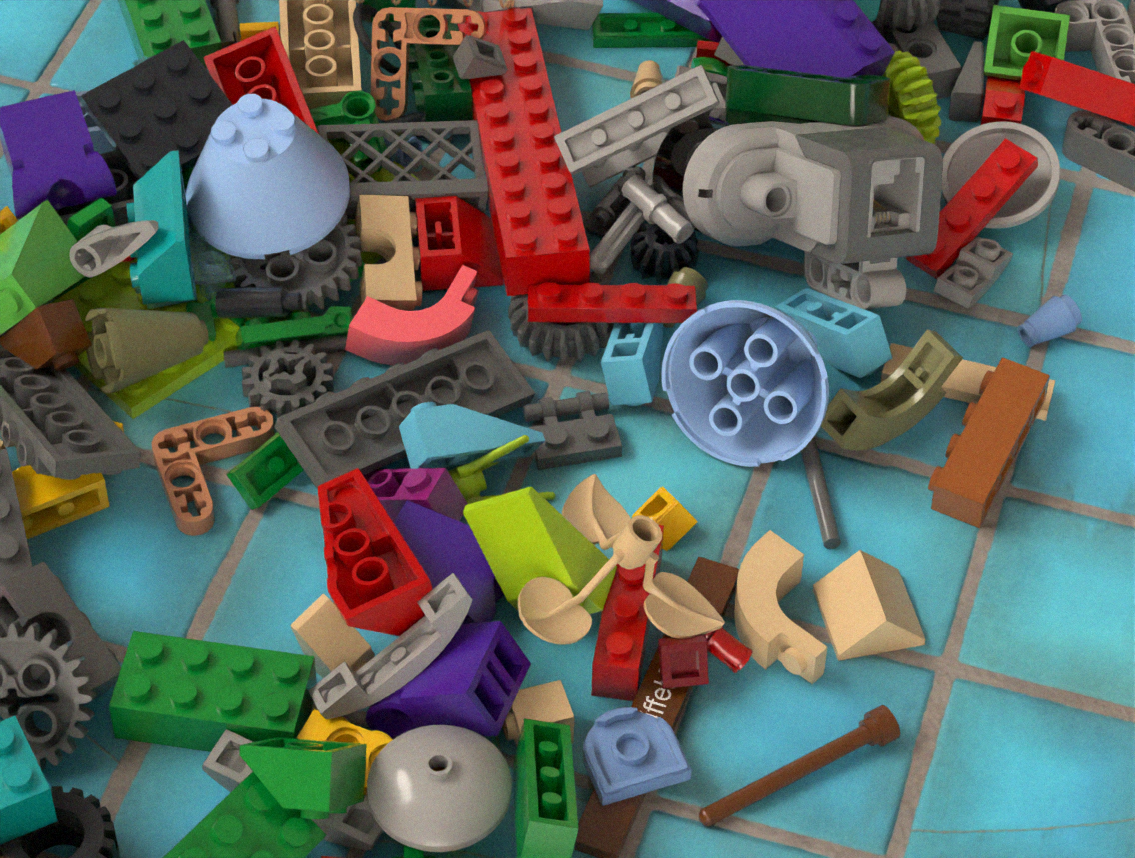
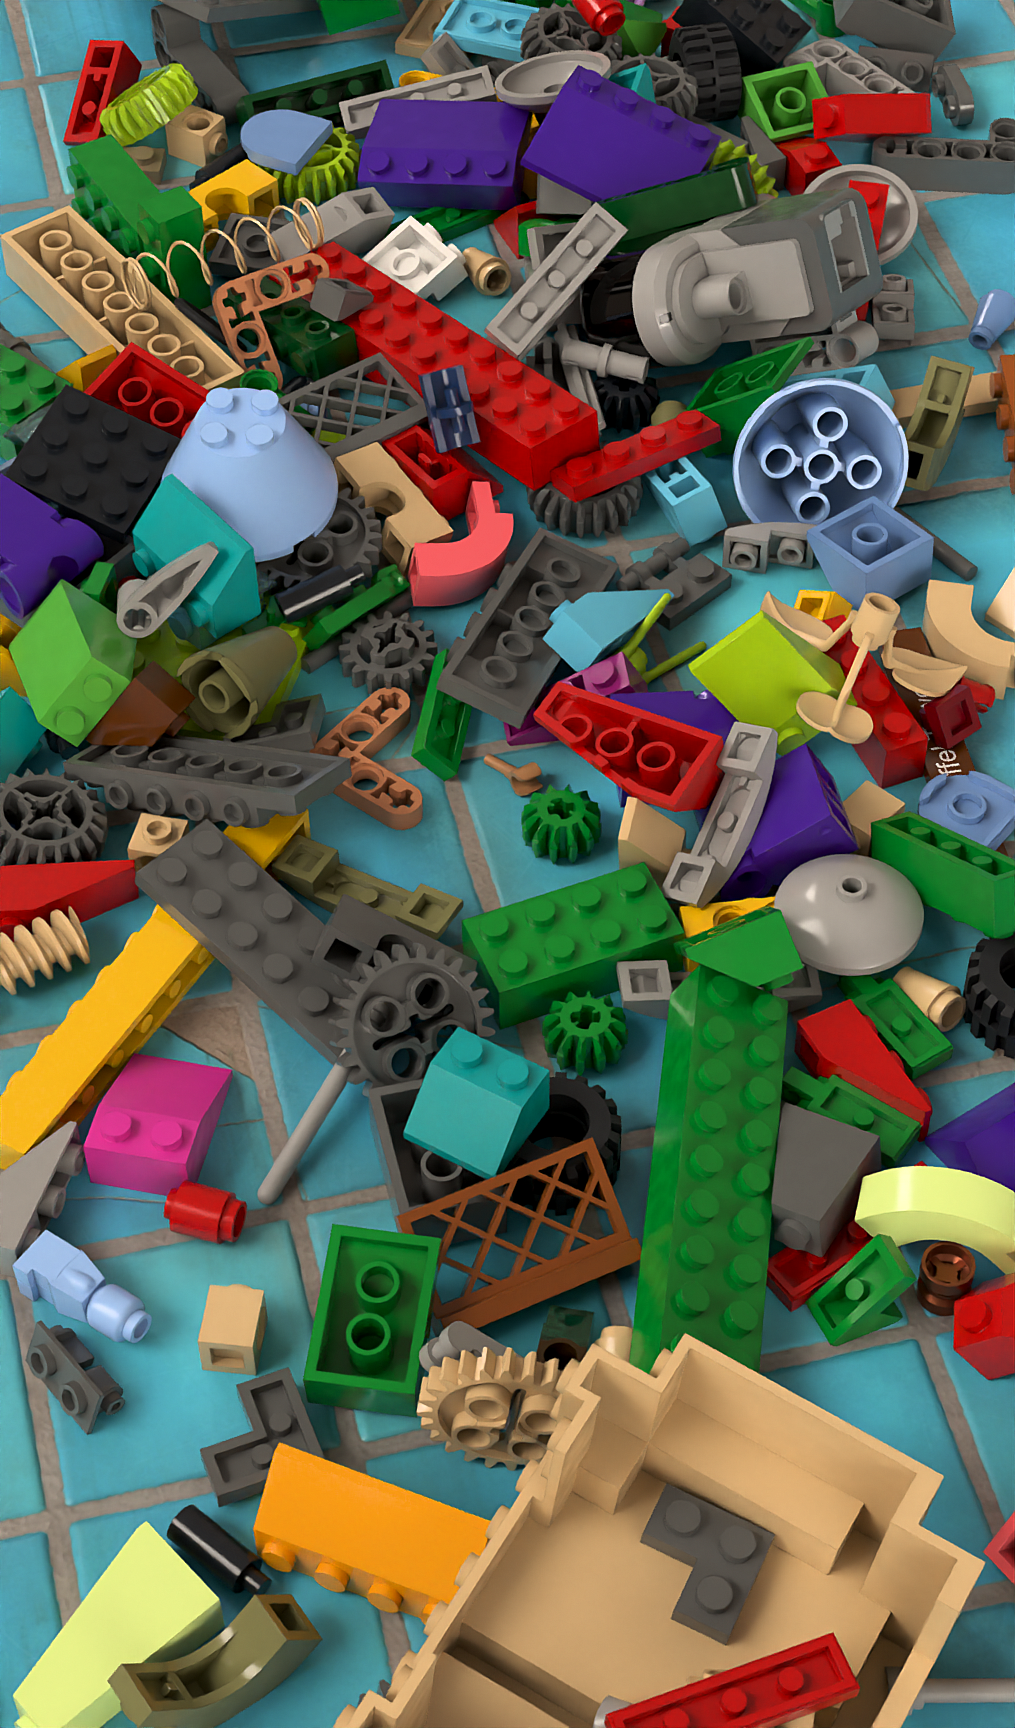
camera: 30 degrees left, 0 degrees up
none -> dark grey plate [223,694,326,753]
none -> olive slope [271,834,463,940]
none -> white plate [362,215,468,302]
none -> dark blue hips [418,364,480,453]
none -> medium nougat hand [484,754,543,797]
none -> green gear [521,784,602,865]
none -> green gear [542,989,628,1076]
none -> green slope [685,336,814,458]
none -> light grey slope [722,522,817,574]
none -> medium blue slope [806,496,934,611]

